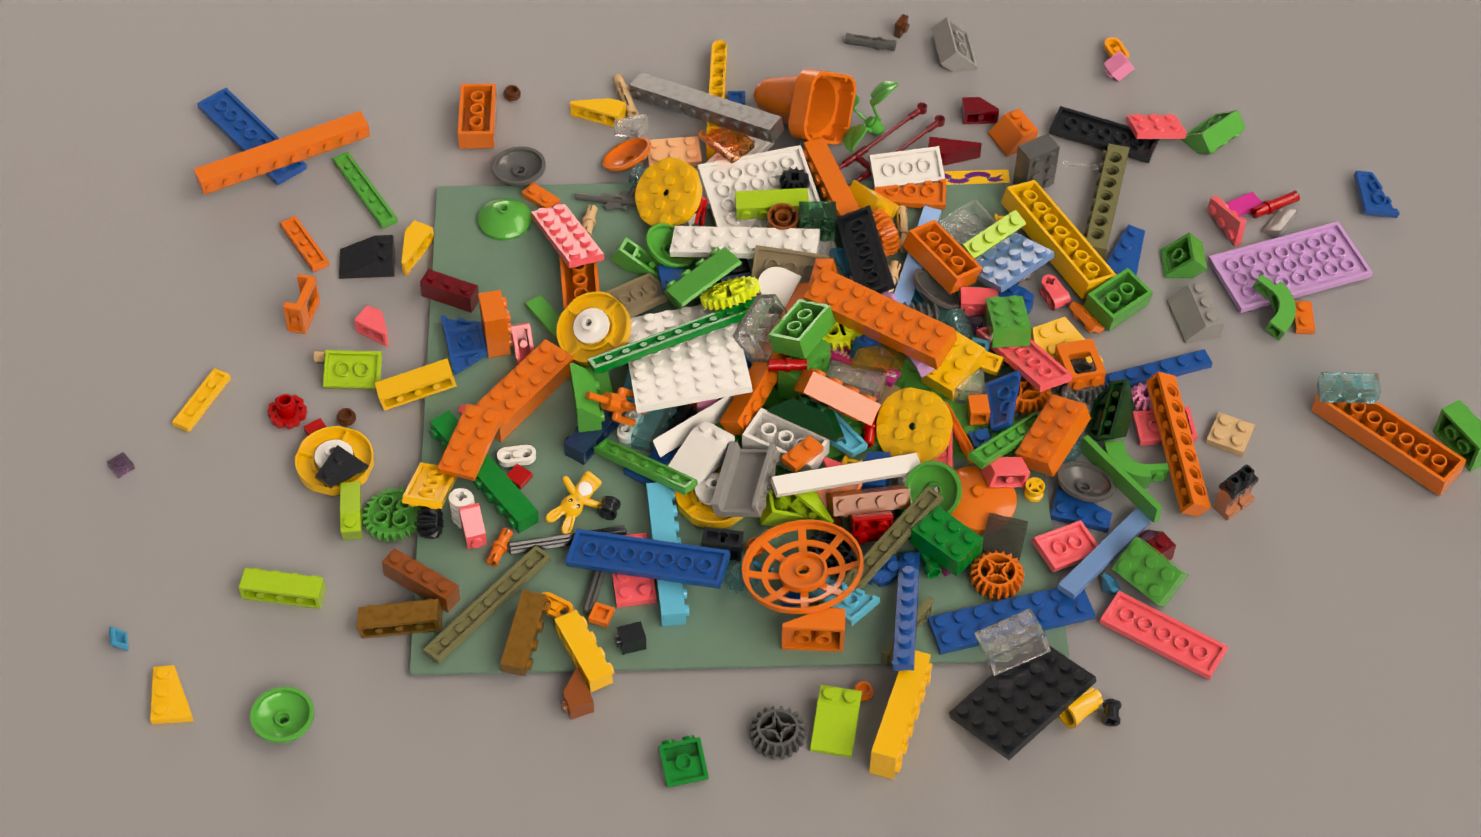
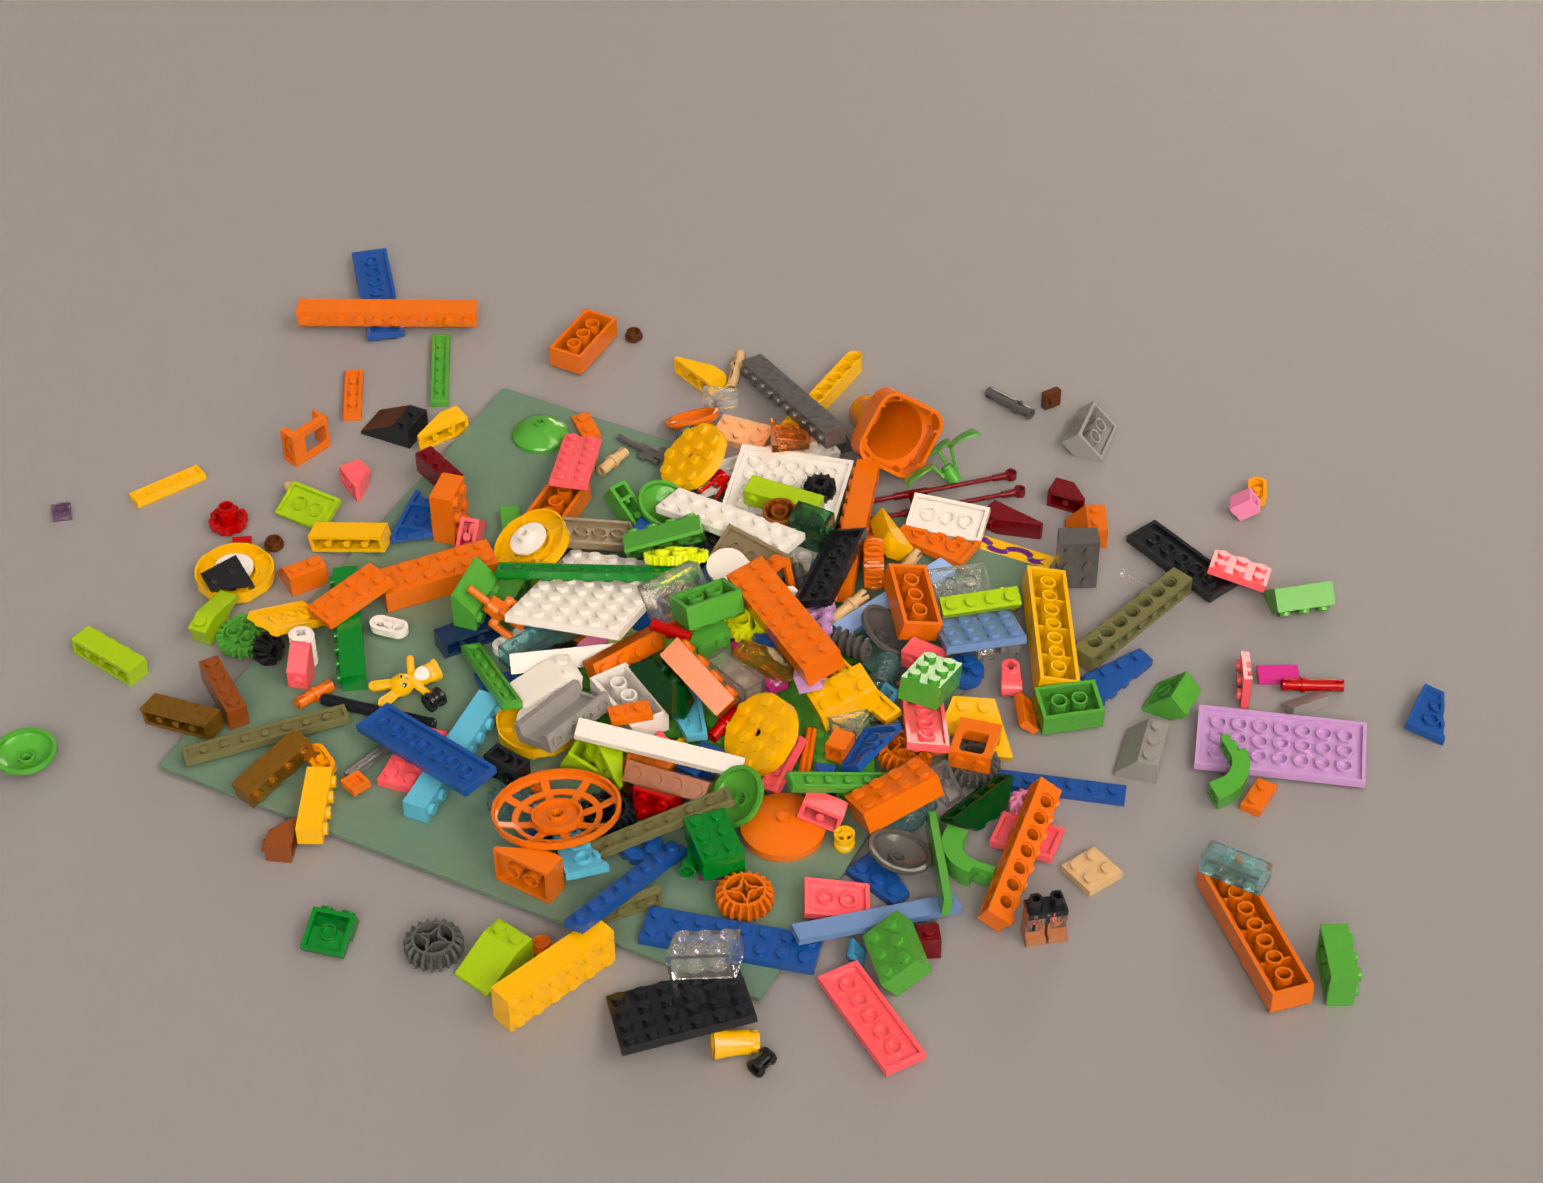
camera: 30 degrees right, 10 degrees down
dark grey dish [492,146,546,186] -> none
red tile [507,464,533,490] -> none
black brick [614,621,647,655] -> none
blue tile [728,91,745,105] -> none
clear smoke tile [982,513,1028,561] -> none
none -> orange slope [277,555,328,597]

